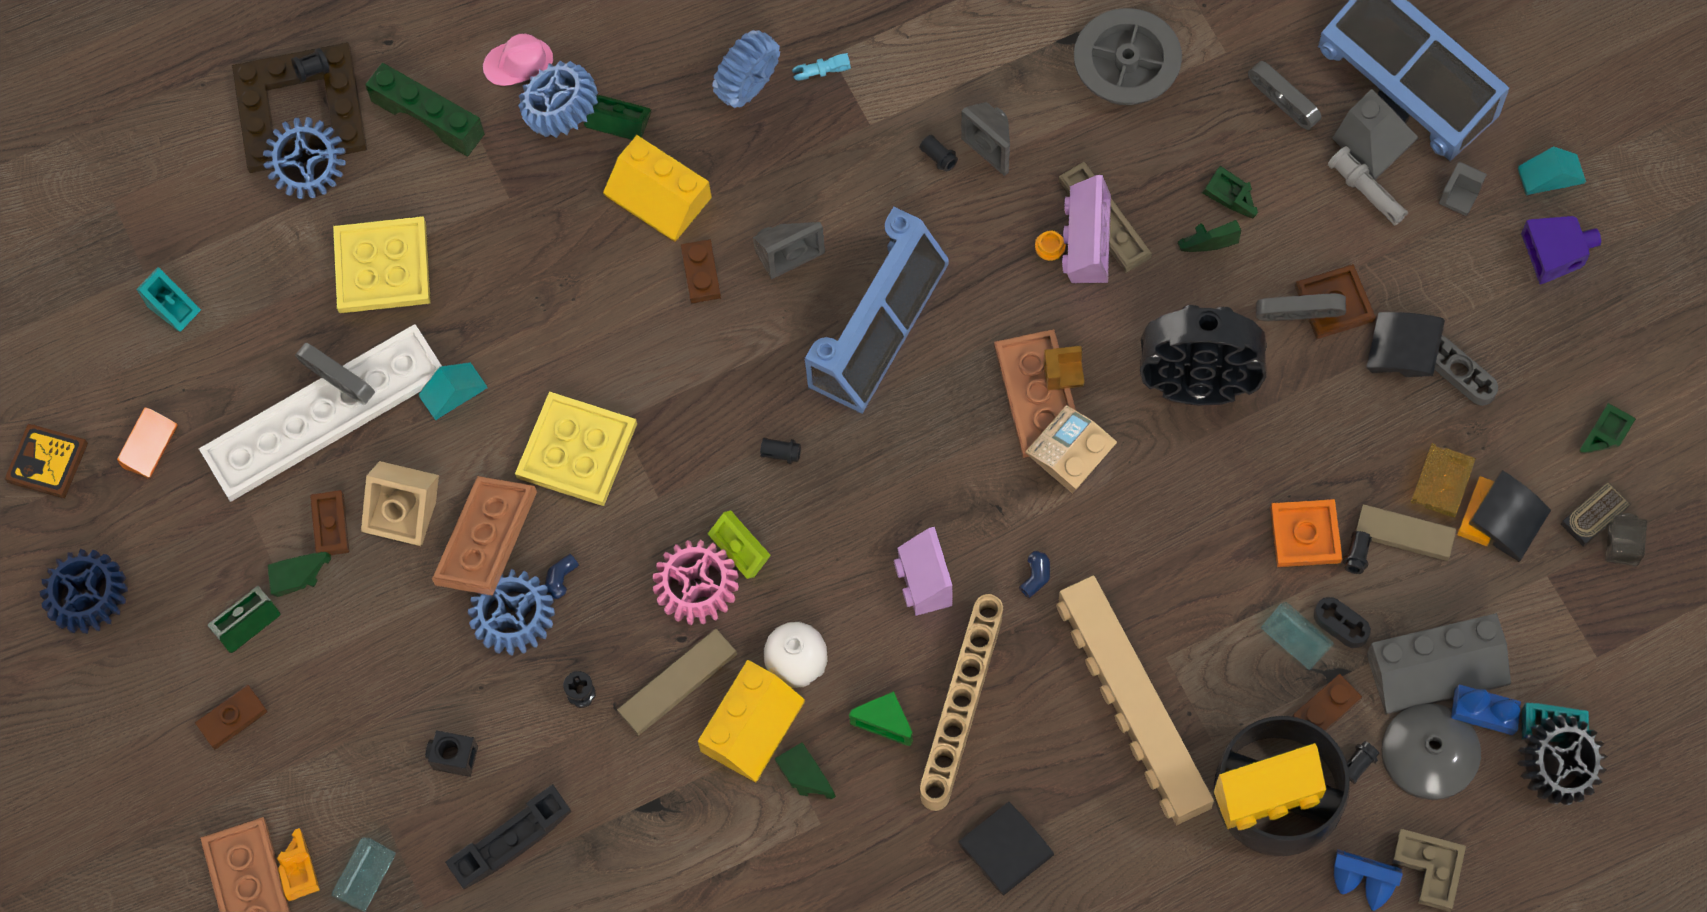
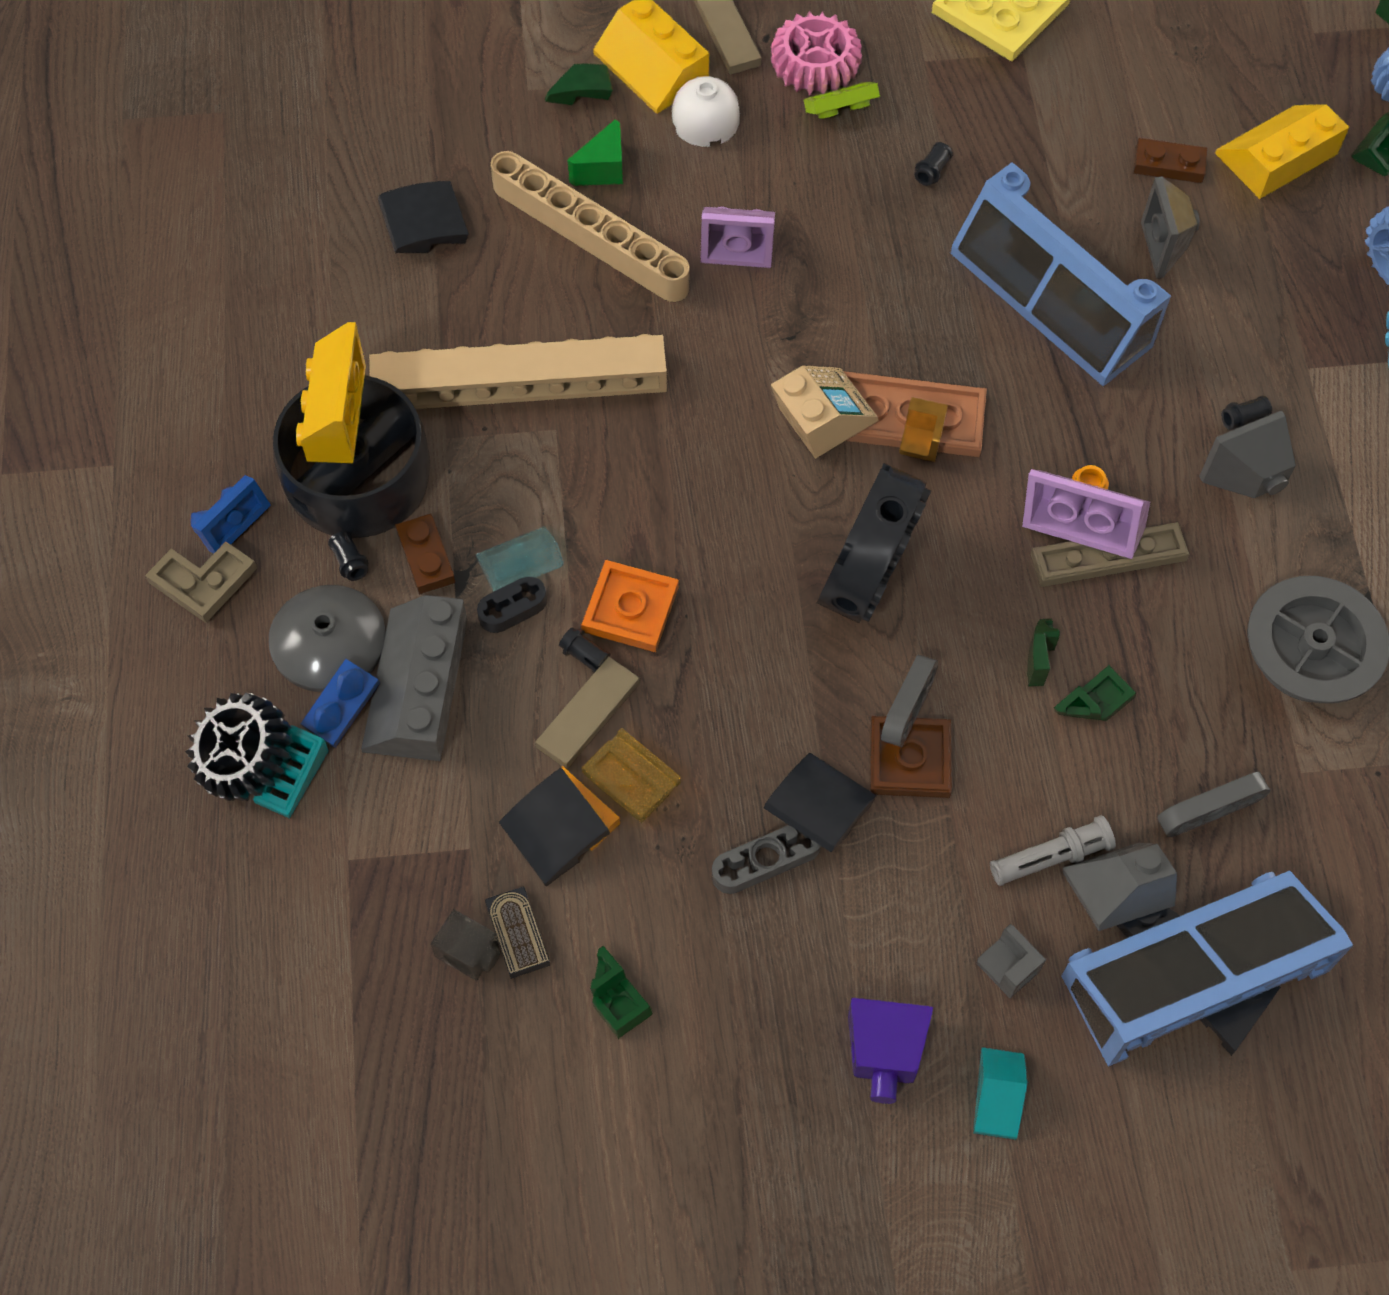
camera: 105 degrees right, 5 degrees down
dark blue arm [1019,551,1050,598] -> none

